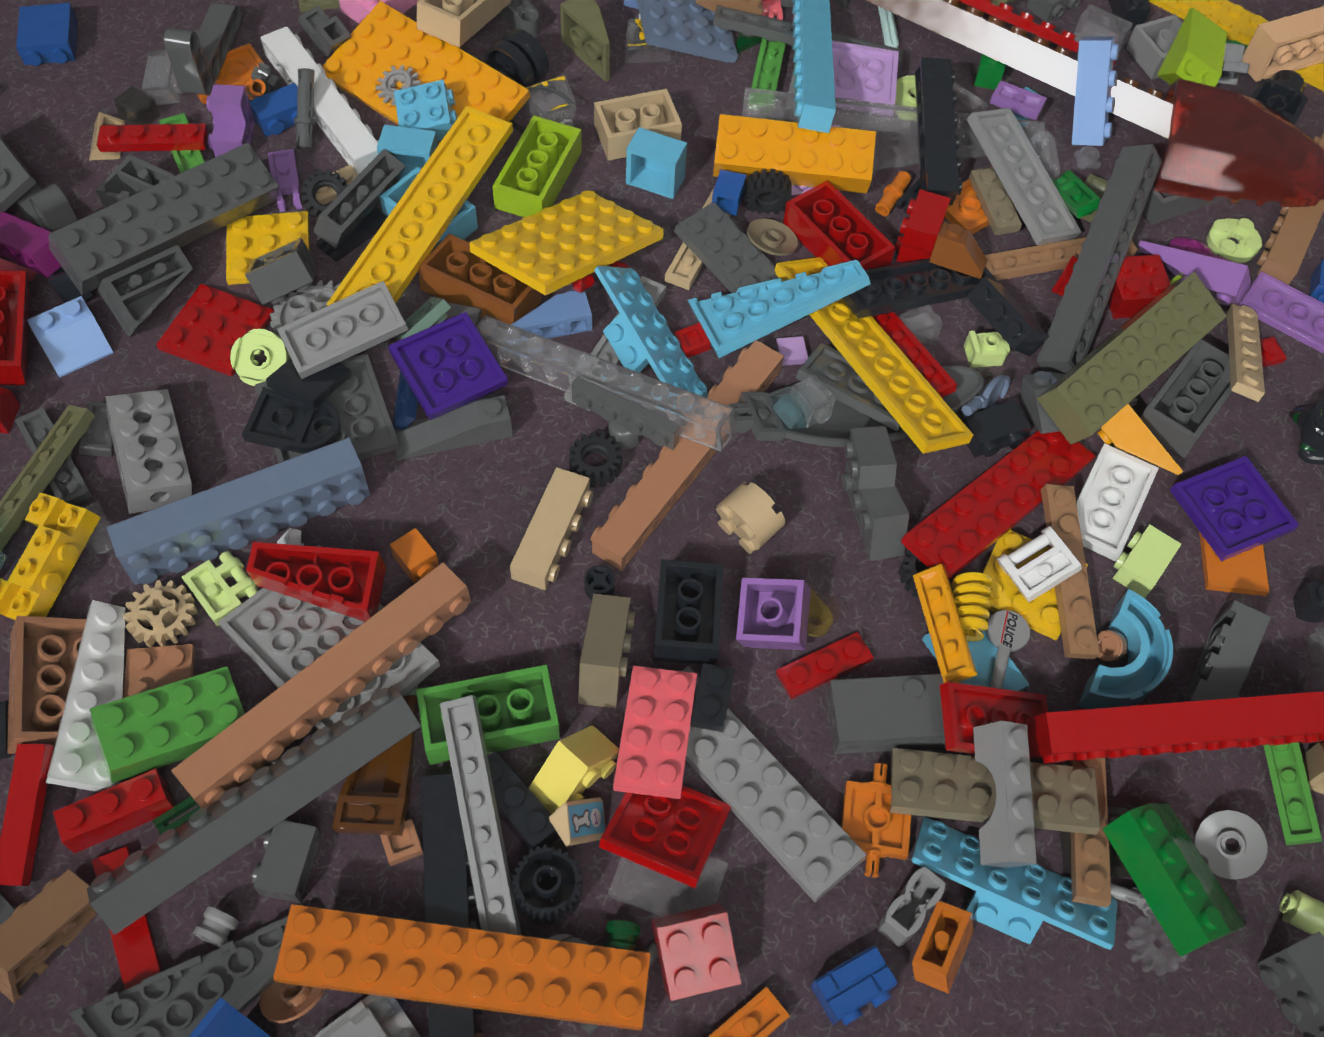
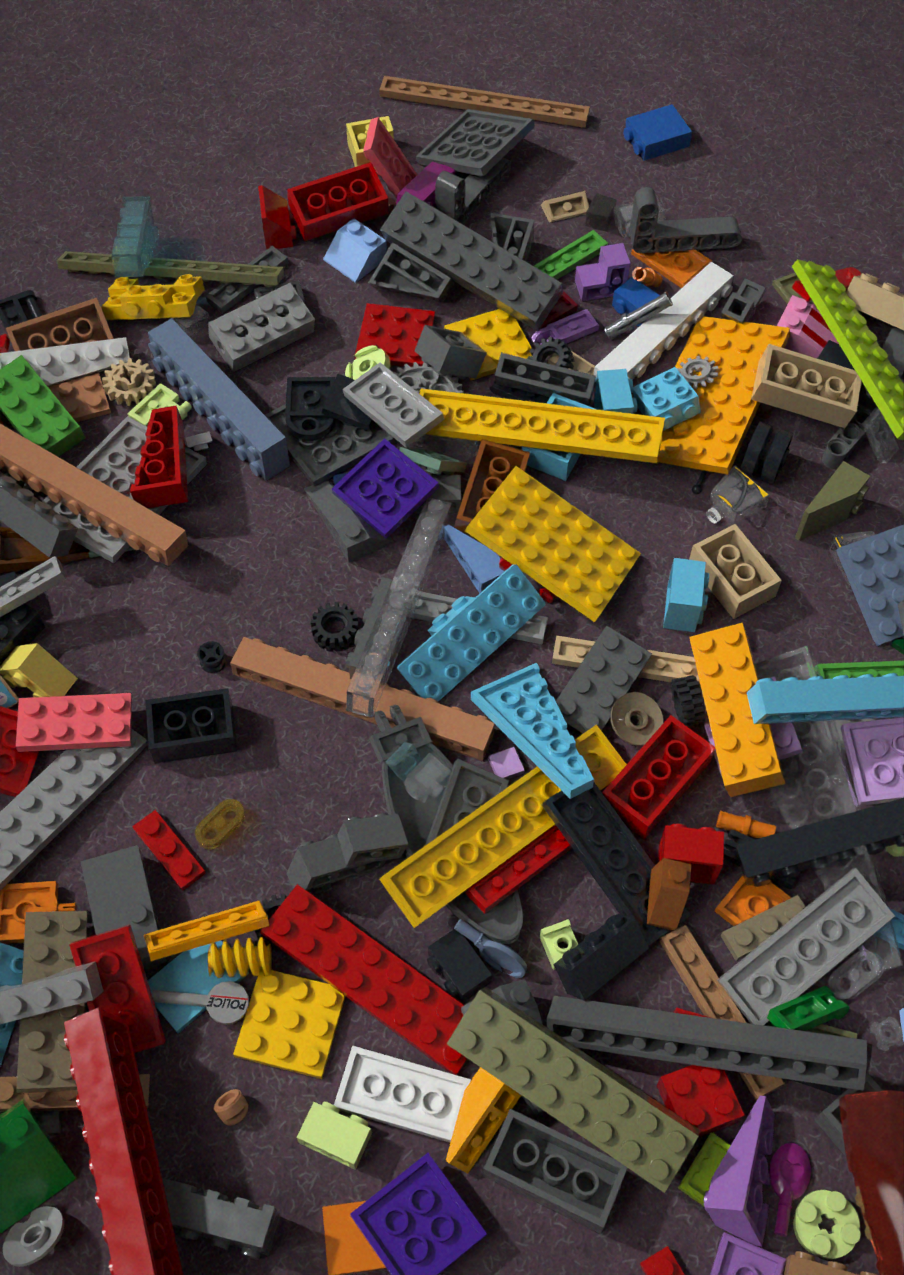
camera: 80 degrees right, 0 degrees up
red plate [96,123,208,152] -> none
dark grey plate [251,62,282,93] -> none
orange brick [390,528,439,583] -> none
bright green brick [416,665,560,765] -> none
lime brick [492,115,582,217] -> none
tan brick [510,467,593,590] -> none
dark tan wedge [578,593,635,708] -> none
red plate [674,322,711,358] -> none
black plate [691,663,735,732] -> none
blue brick [712,169,746,216] -> none
tan brick [716,481,785,554] -> none
medium lavender brick [736,578,811,650] -> none
clear brick [899,305,942,345] -> none
white plate [997,526,1082,603] -> none
medium nougat plate [1041,484,1100,659] -> none
medium azure brick [1078,589,1173,709] -> none
tan plate [1227,303,1265,402] -> none

